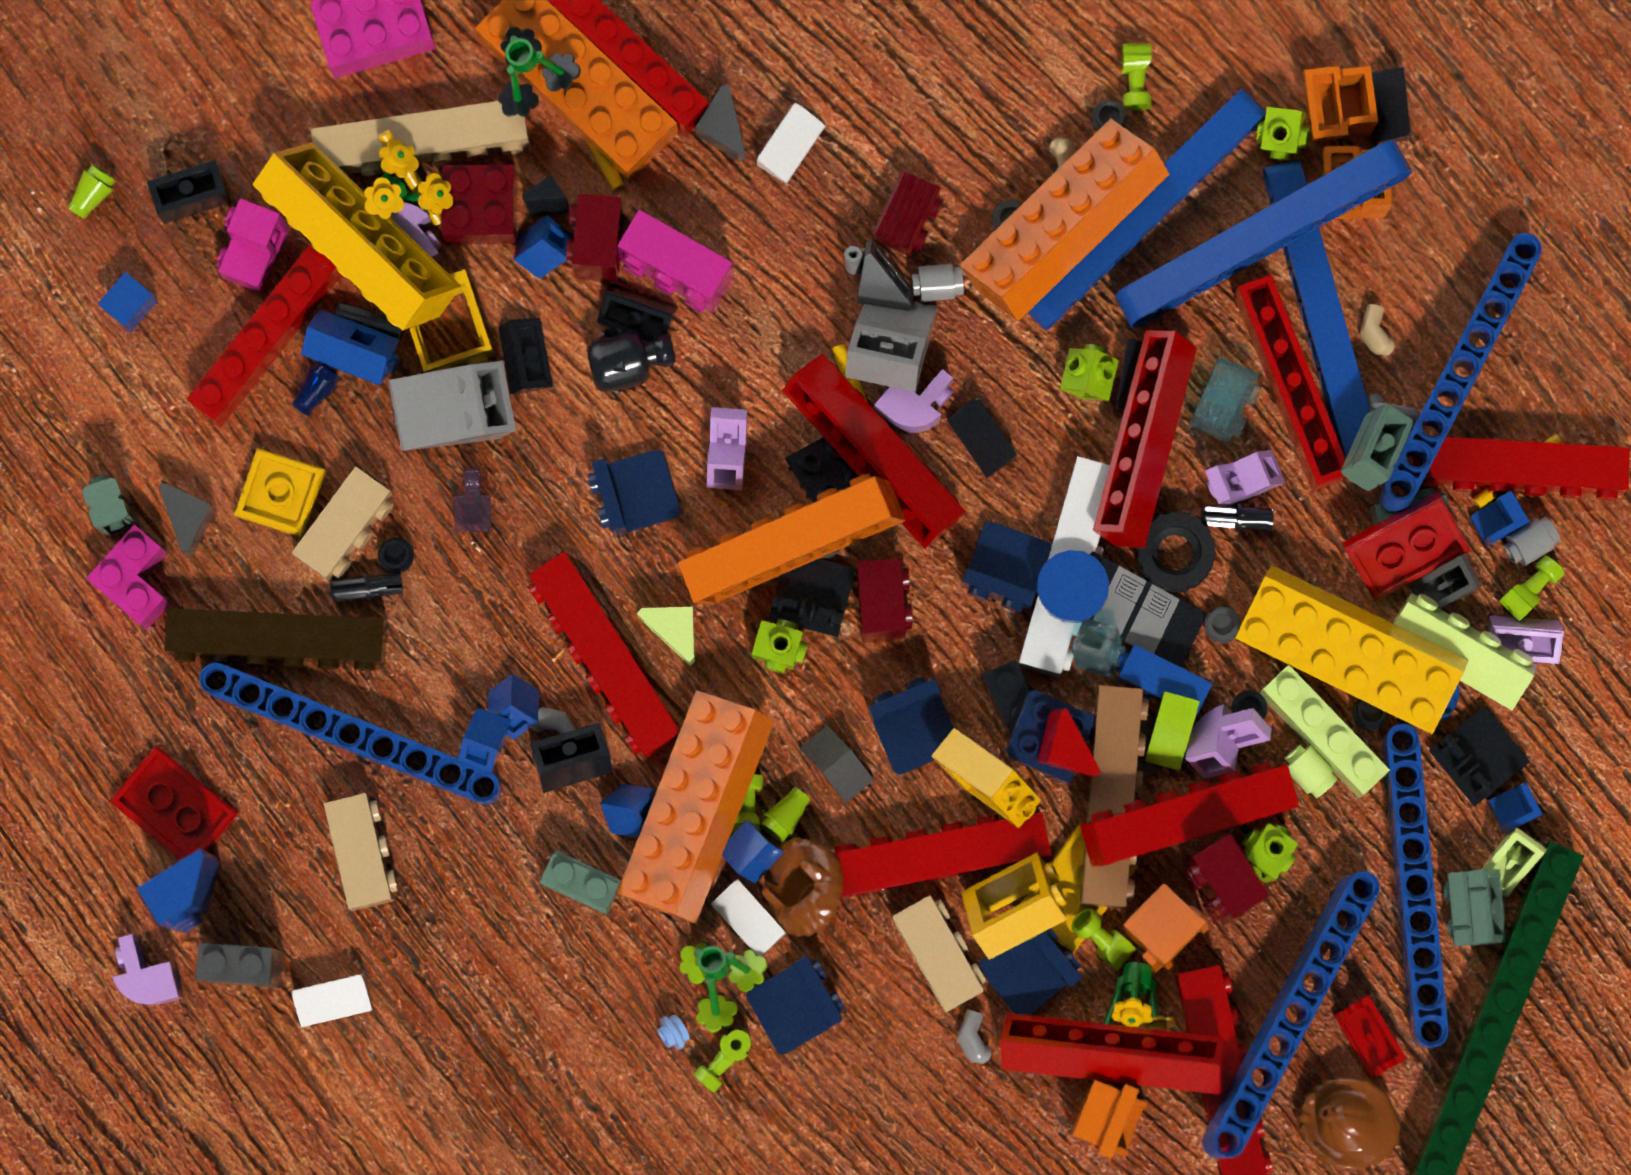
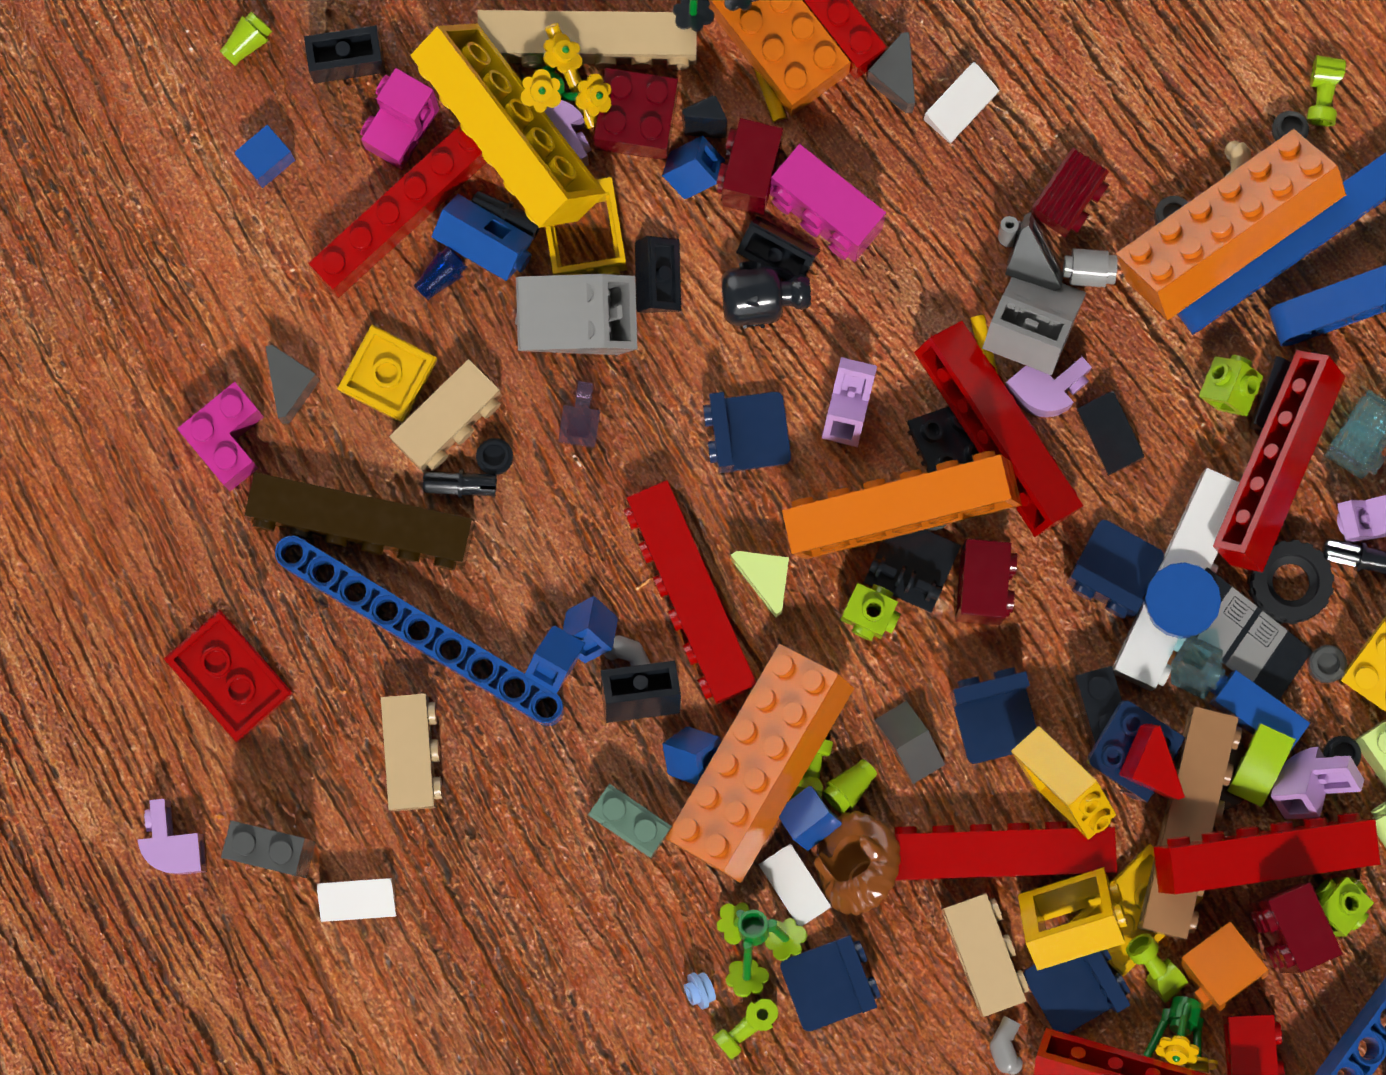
camera: 10 degrees right, 0 degrees up
sand green brick [82,474,140,538] -> none
blue slope [137,849,220,933] -> none

